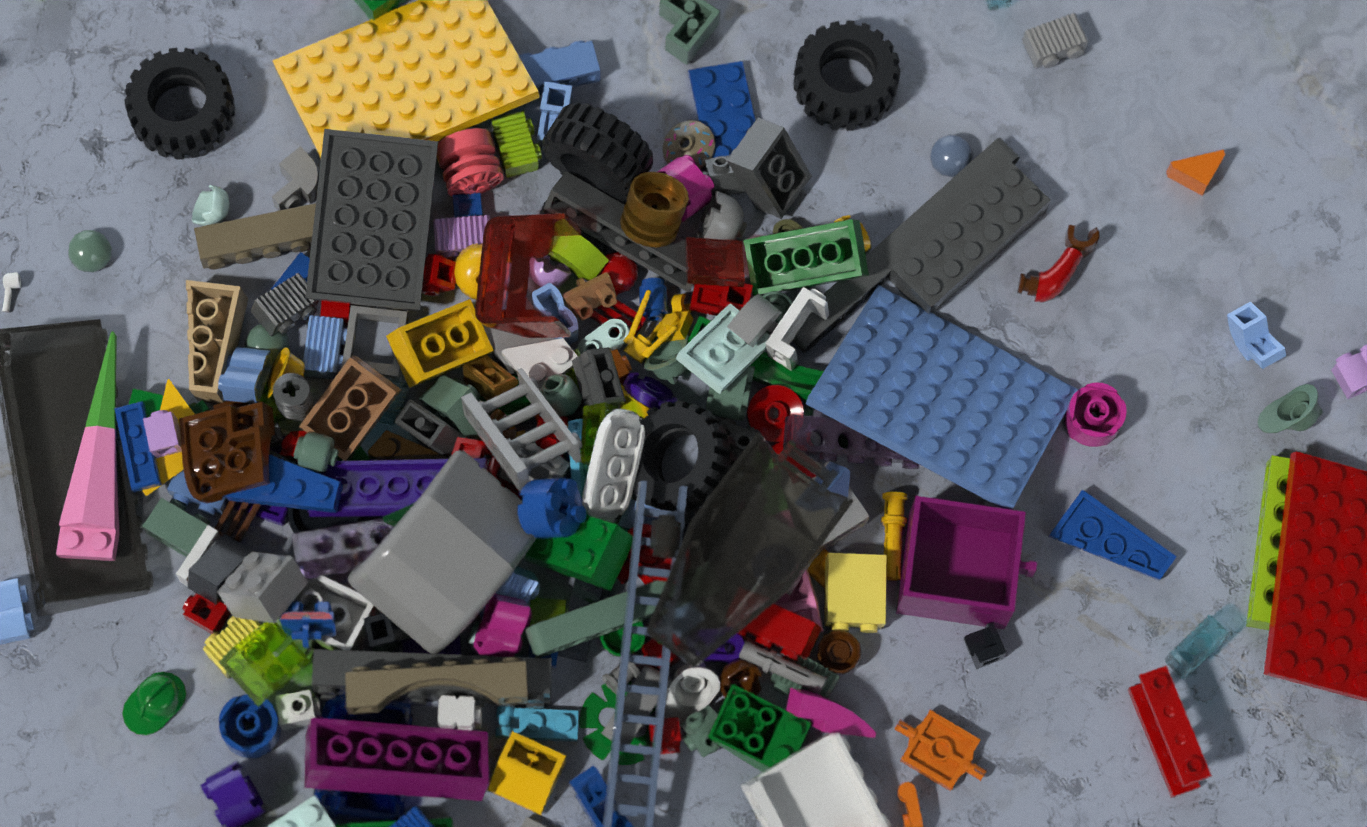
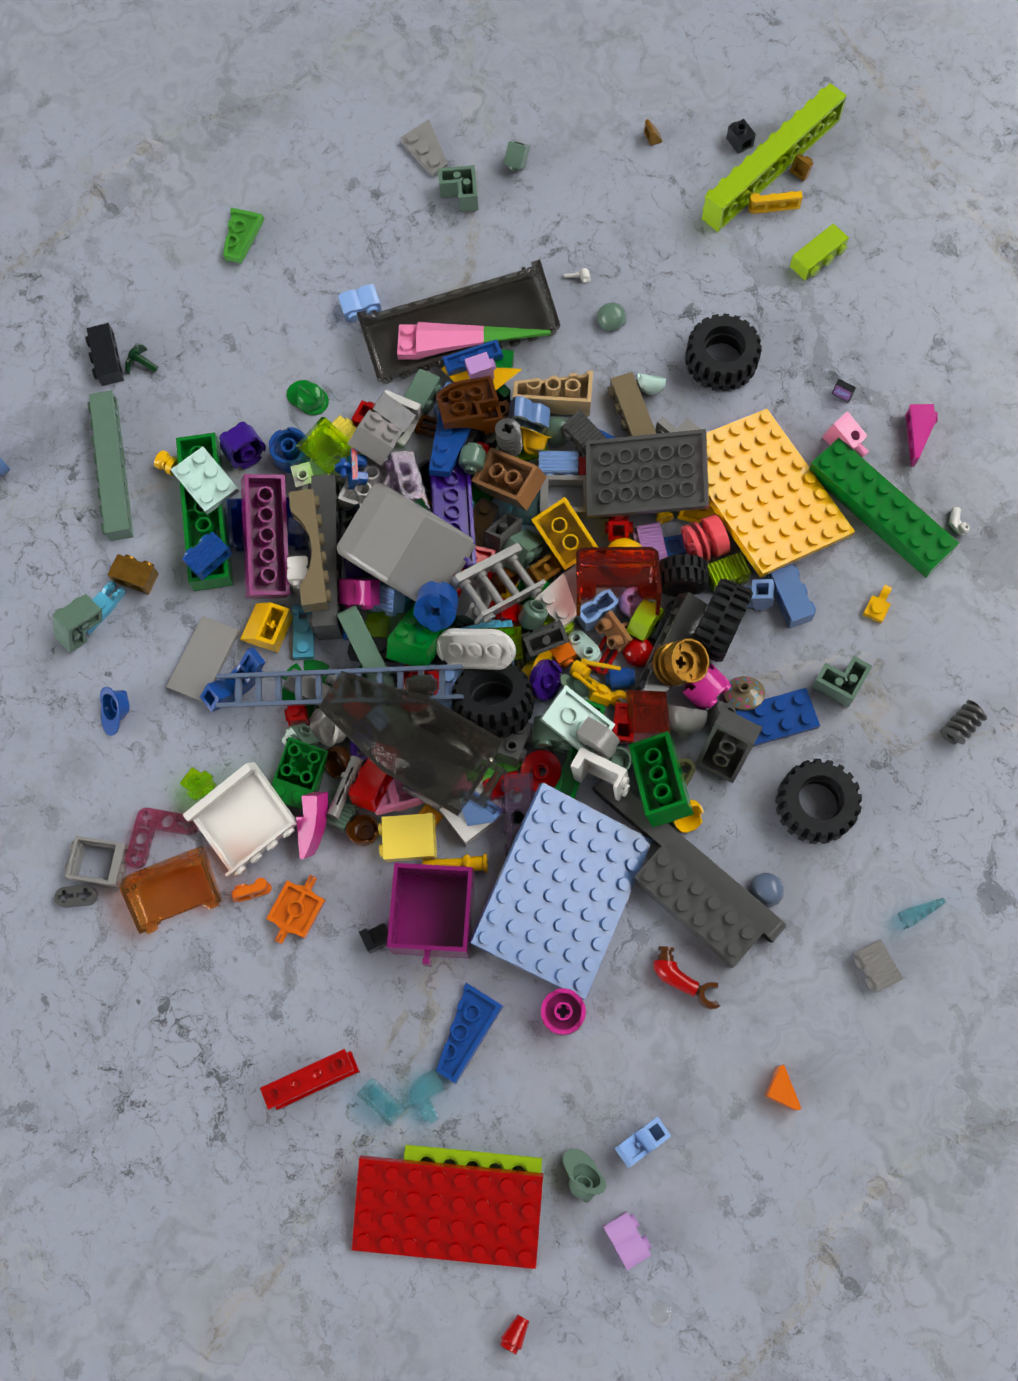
camera: 95 degrees right, 0 degrees up
none -> clear light blue brick [410,1069,446,1124]
none -> black tyre [657,554,709,597]

